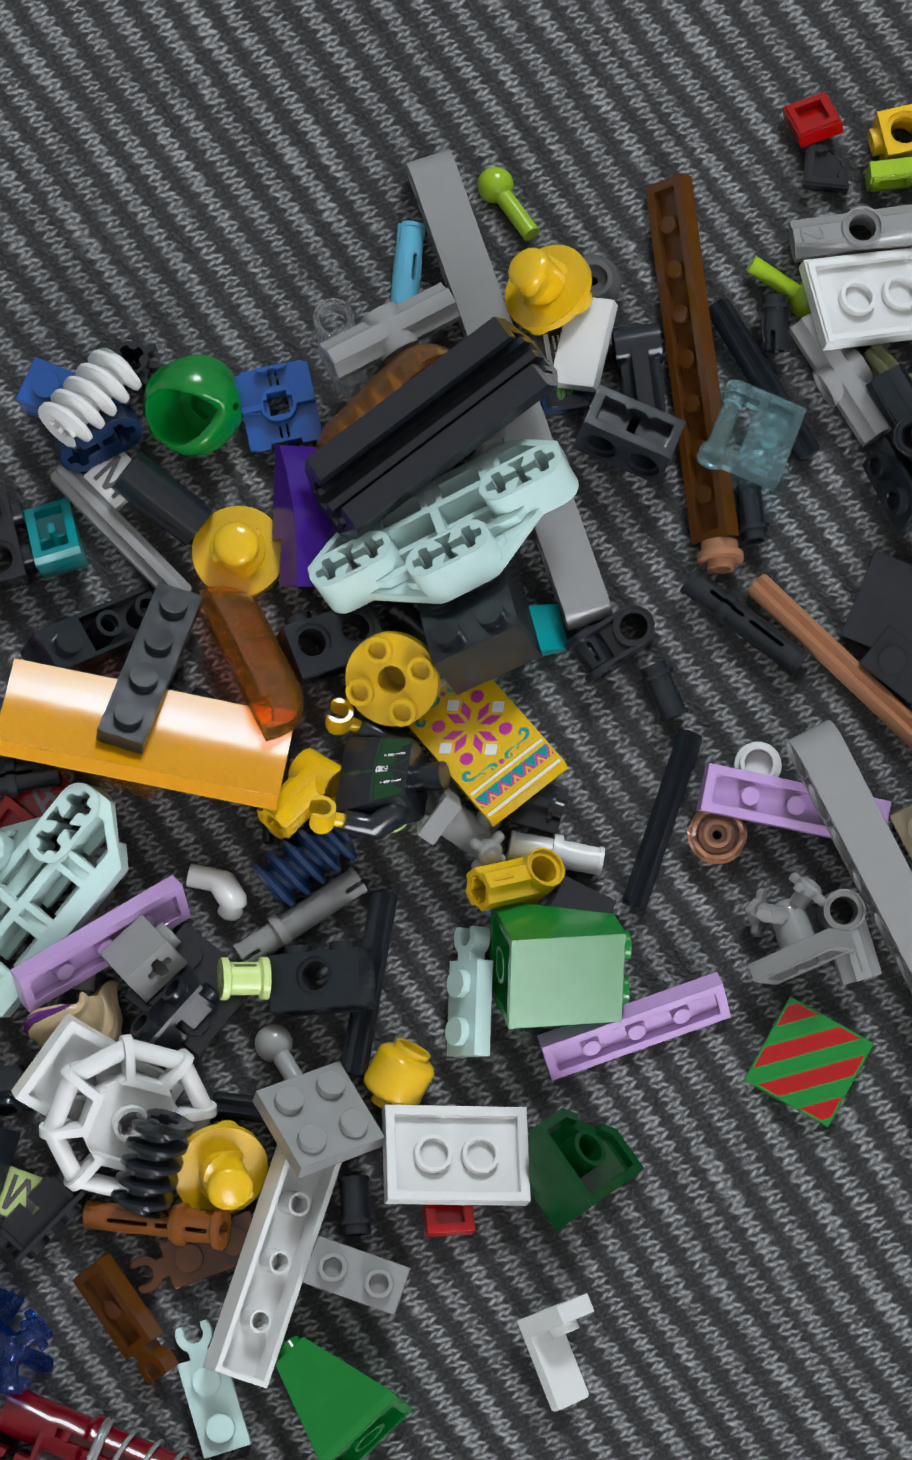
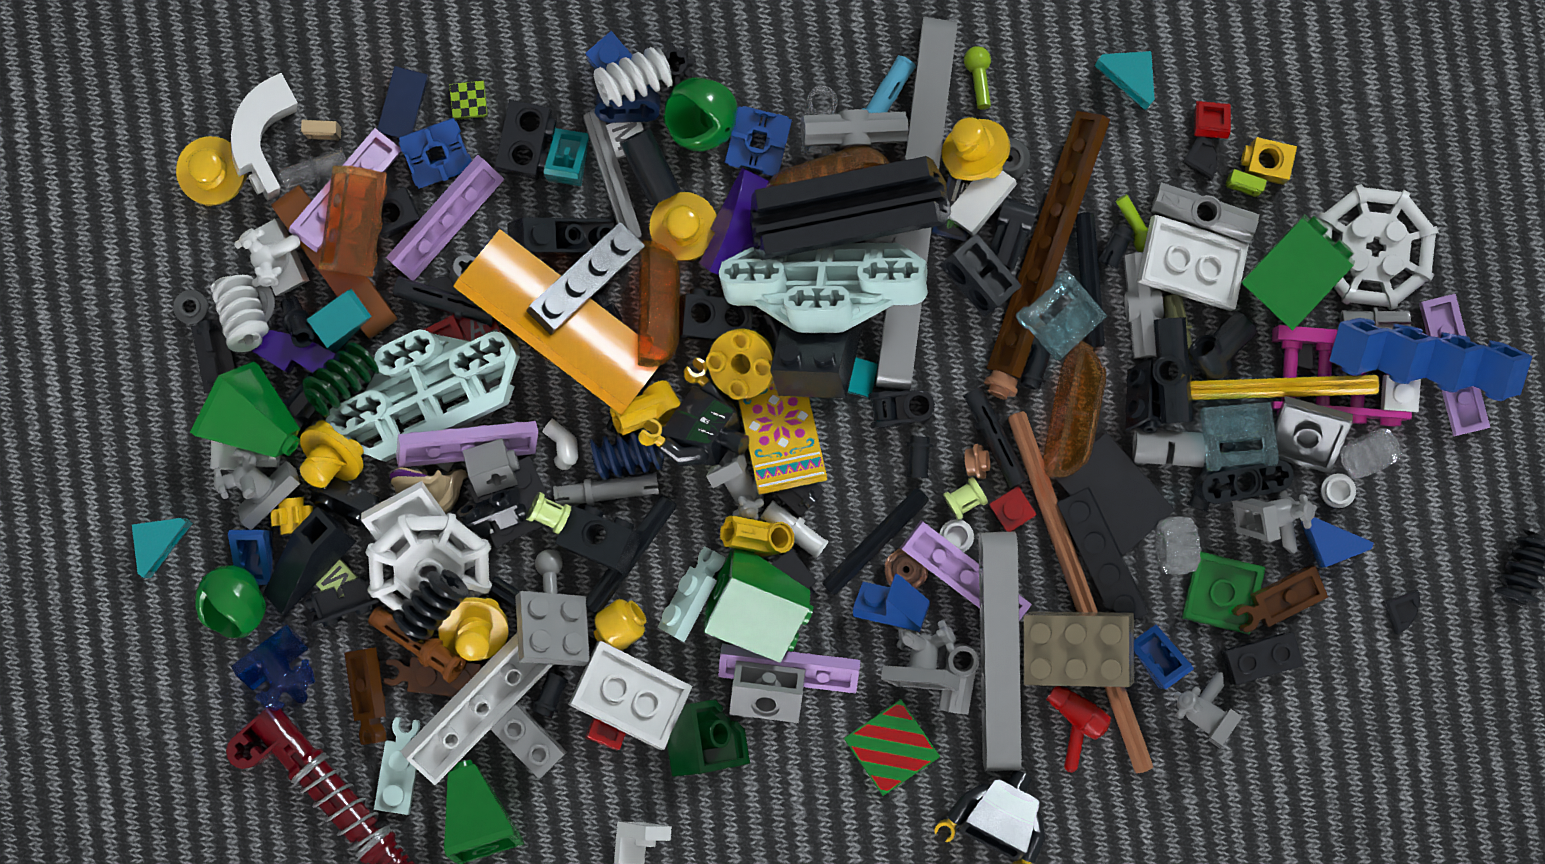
camera: 25 degrees right, 5 degrees up
none -> light grey brick [729,661,805,723]
none -> blue slope [853,574,930,632]
none -> yellowish green bush [943,477,988,521]
none -> nougat plate [965,444,991,479]
none -> red plate [988,486,1037,532]
none -> clear orange brick [1043,341,1106,478]
none -> teal slope [1094,51,1155,111]

